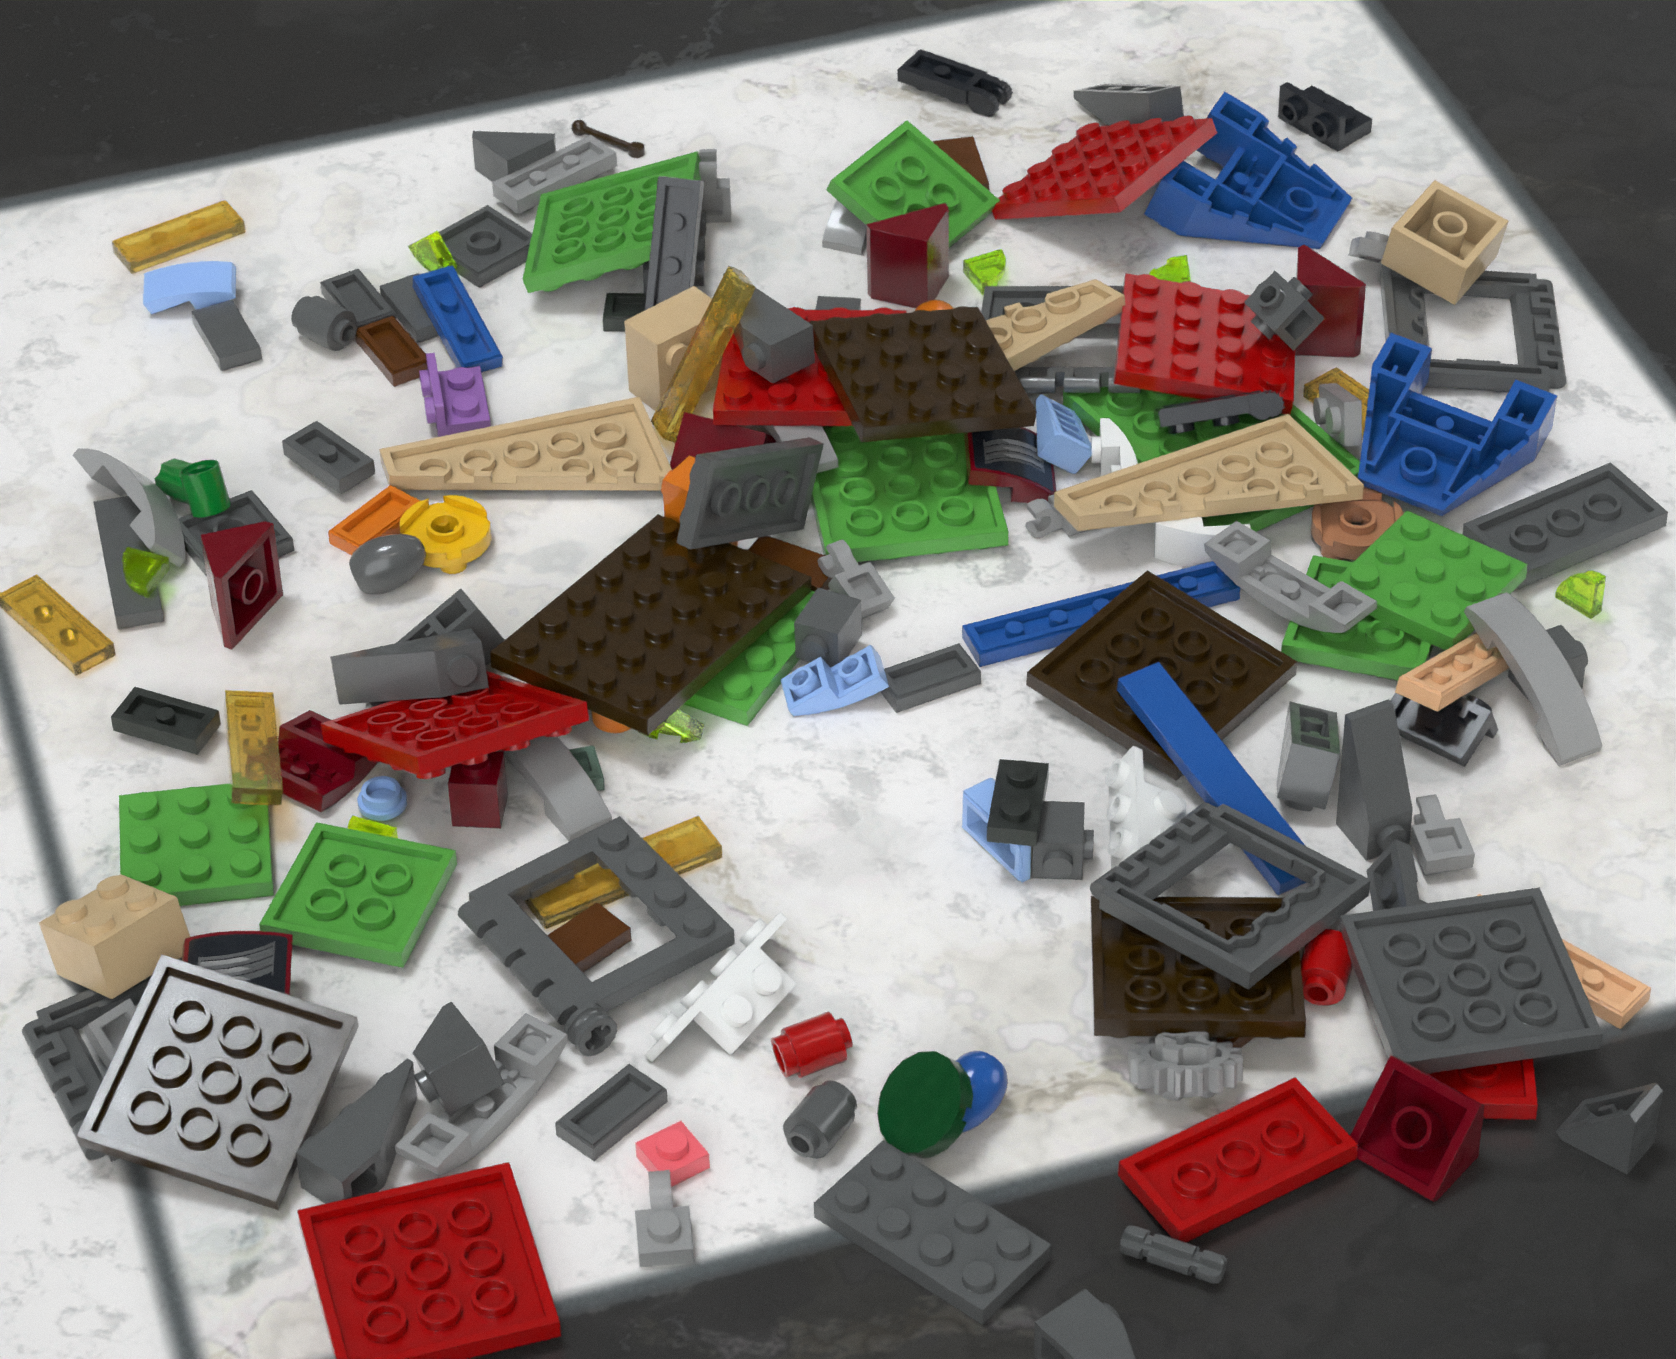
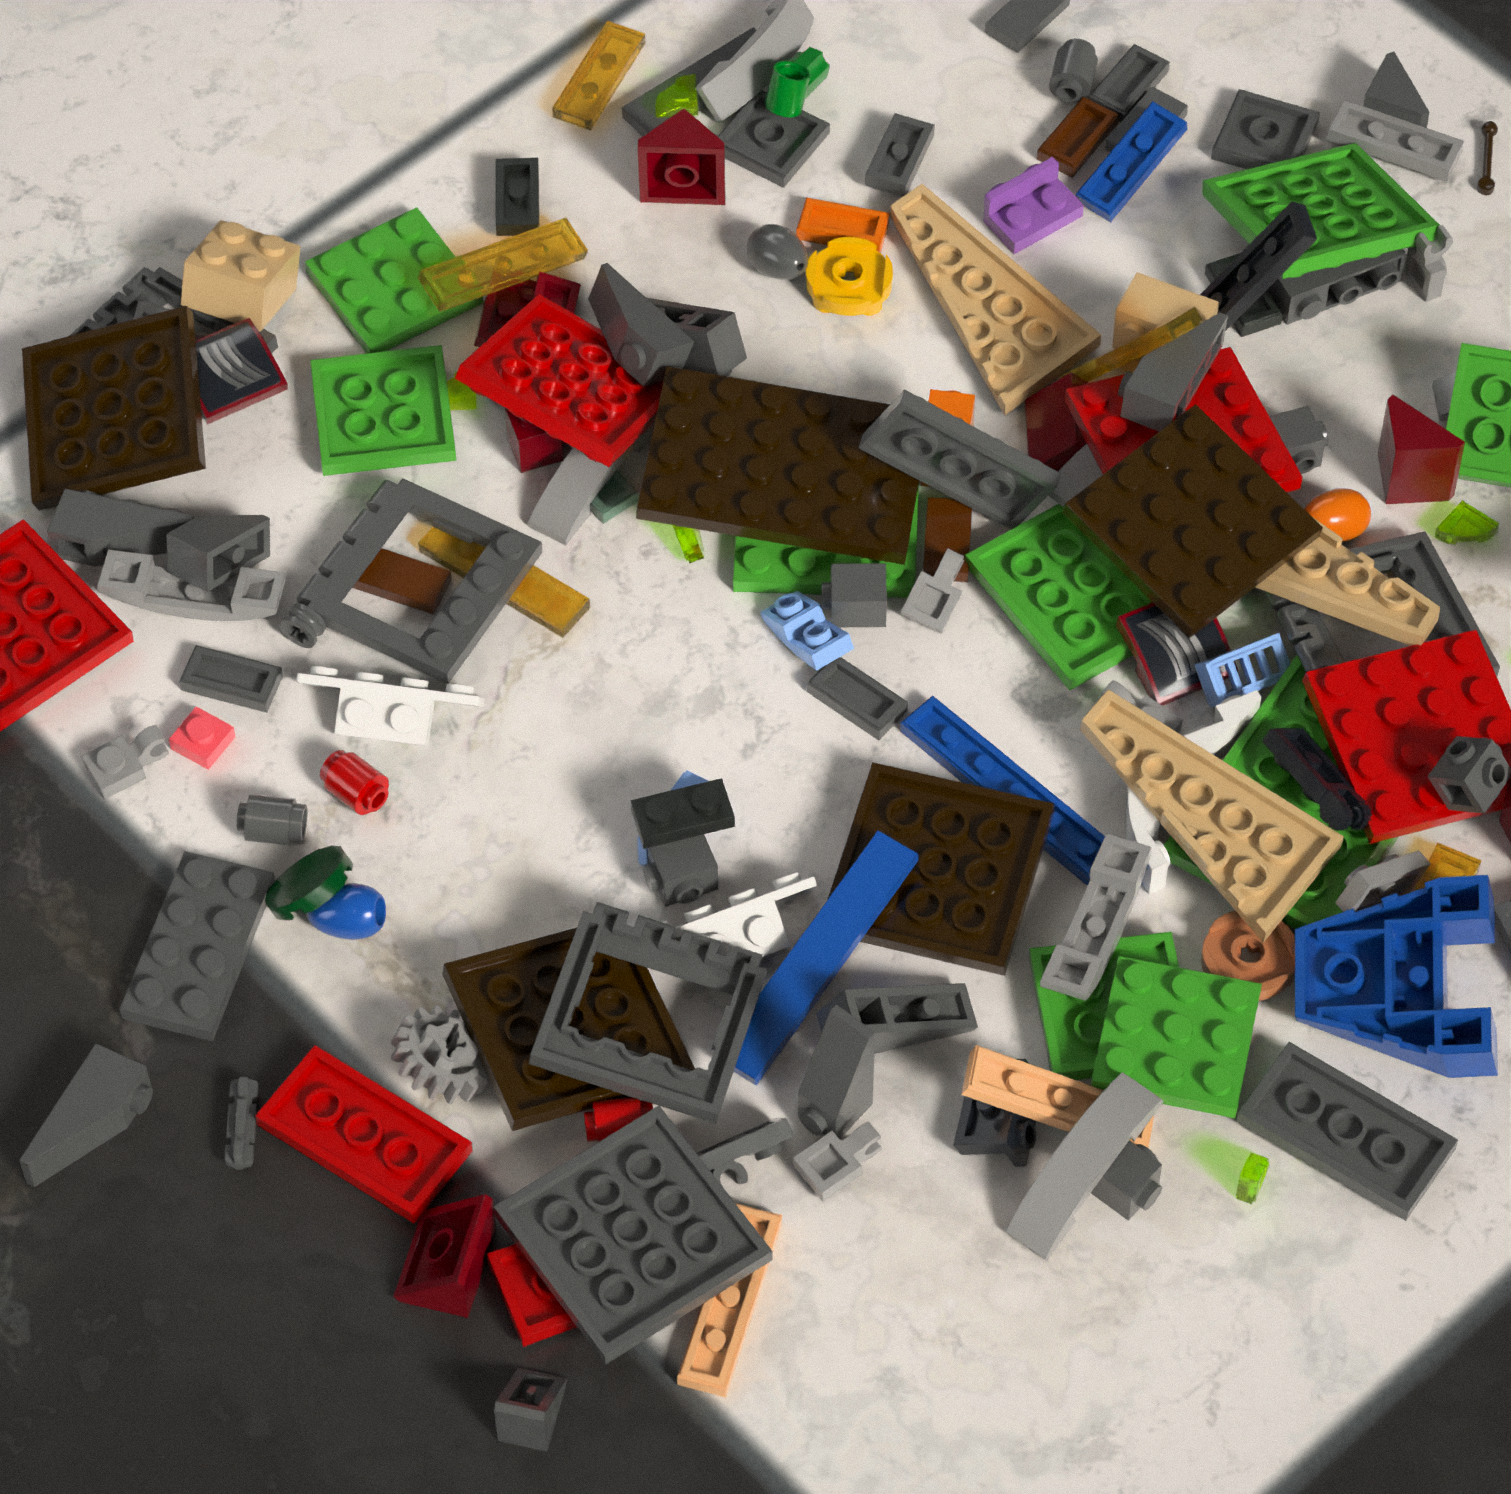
camera: 65 degrees right, 15 degrees up
clear neon green tile [408,231,457,271] -> none

